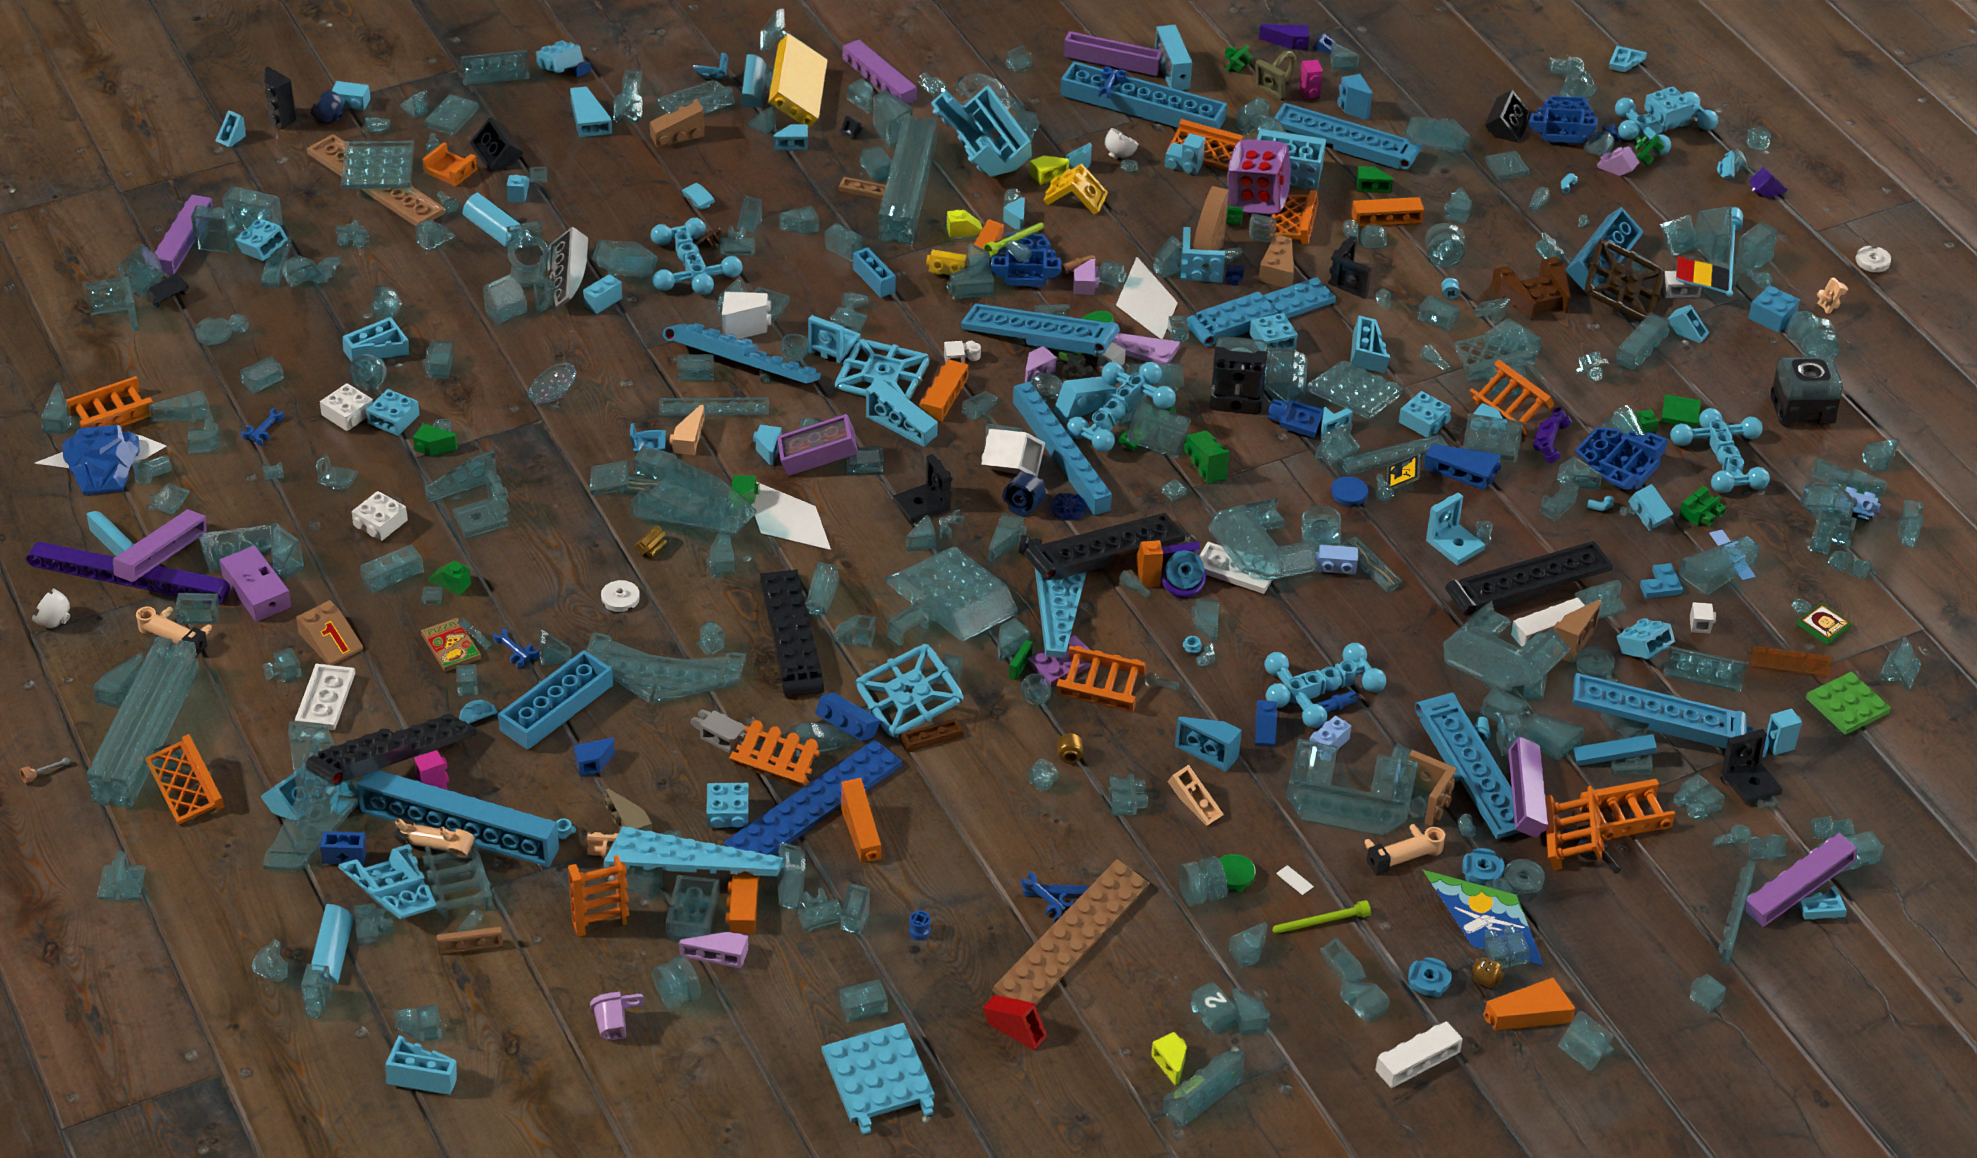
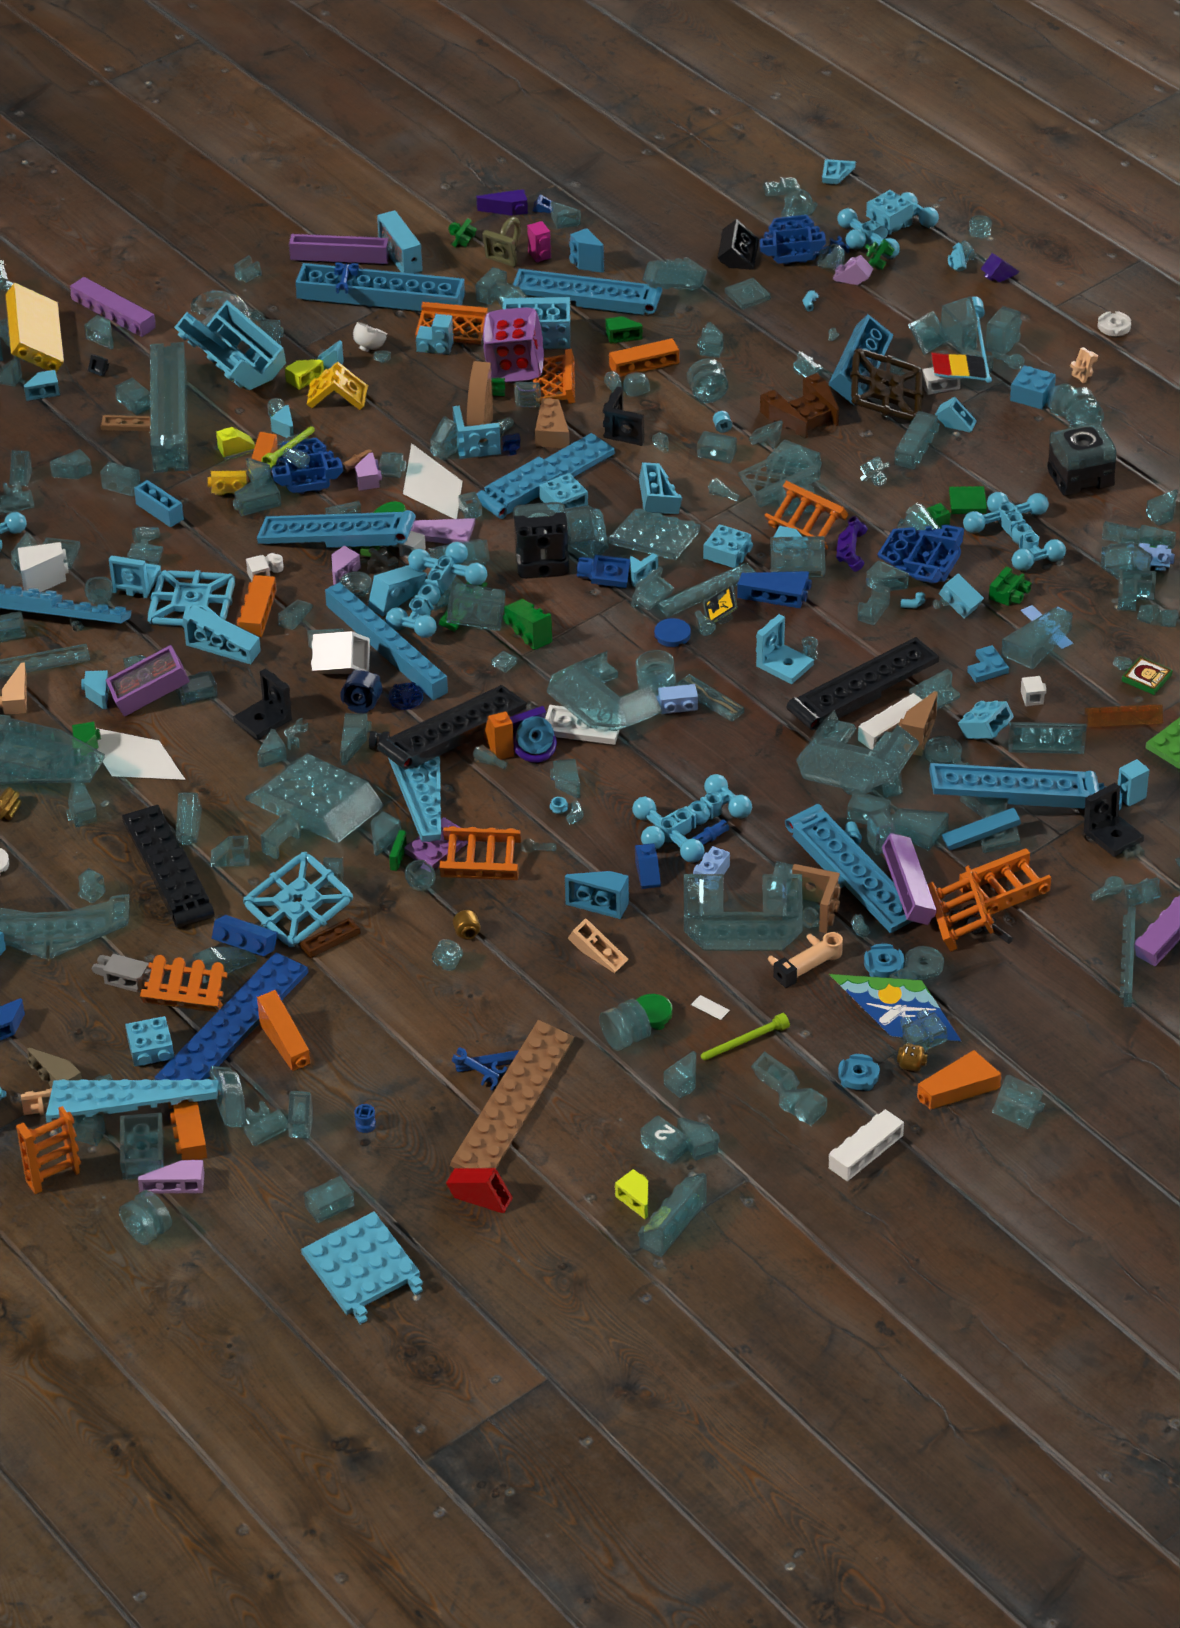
camera: 10 degrees left, 0 degrees up
lavender container [590,992,645,1040] -> none
clear light blue slope [873,90,913,148] -> none
clear light blue plate [919,73,947,96] -> none
clear light blue hips [1108,774,1148,816] -> none
clear light blue cone [1529,187,1550,211] -> none
clear light blue hips [1673,773,1725,820] -> none
clear light blue brick [1690,973,1727,1013] -> none

